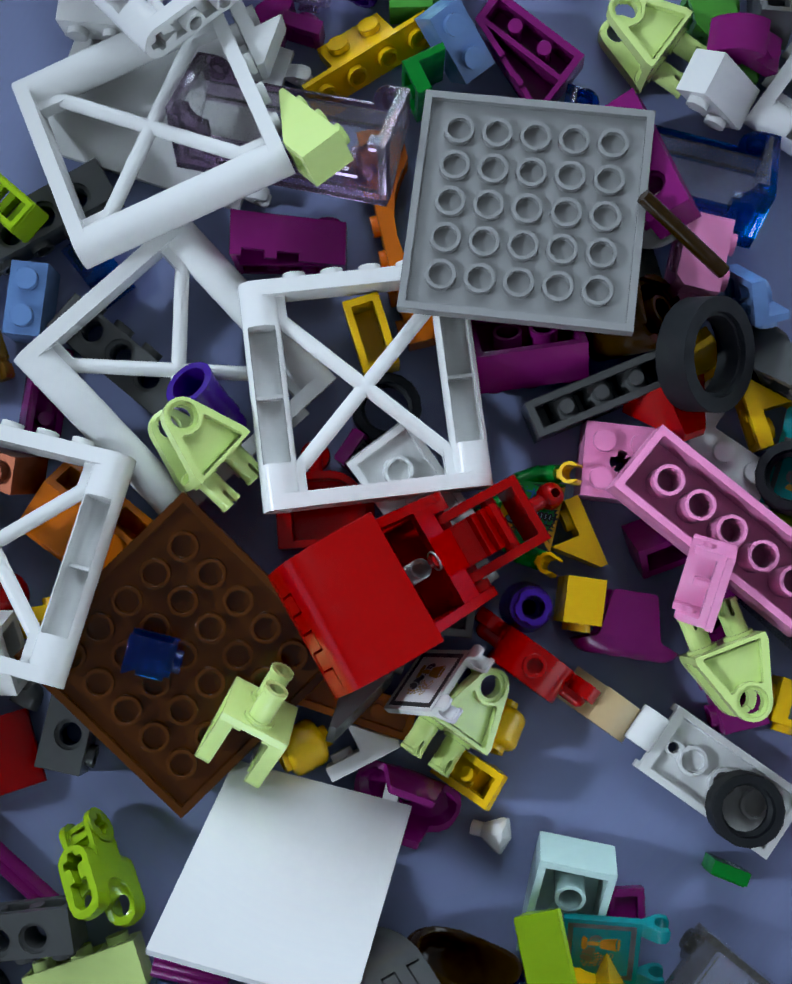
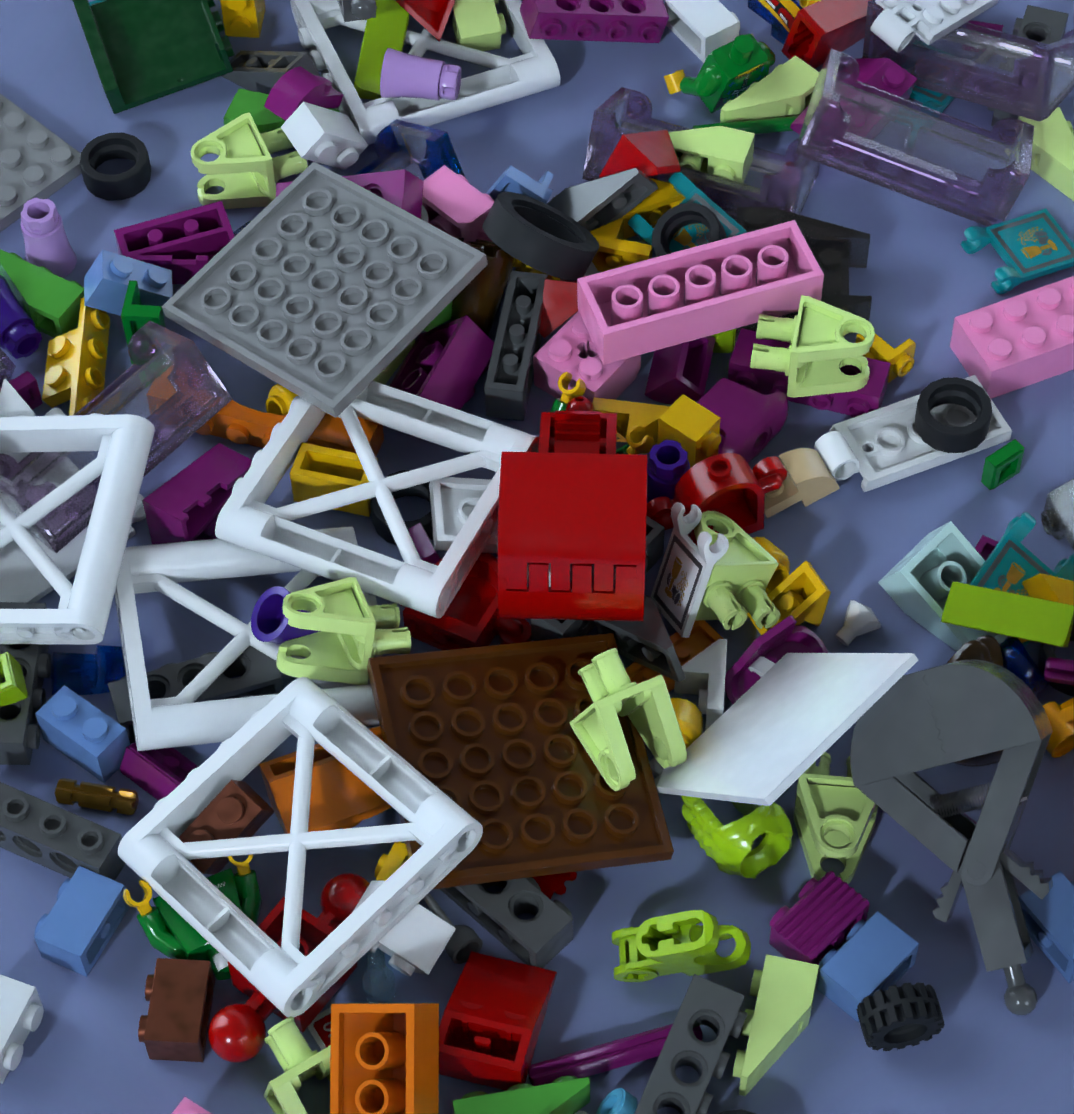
camera: 55 degrees left, 30 degrees down
clear blue window [120,627,185,681] -> none
yellowish green slope [279,88,354,187] -> none
dark brown bar [637,190,730,278] -> none
bright pink hinge [672,533,738,633] -> none

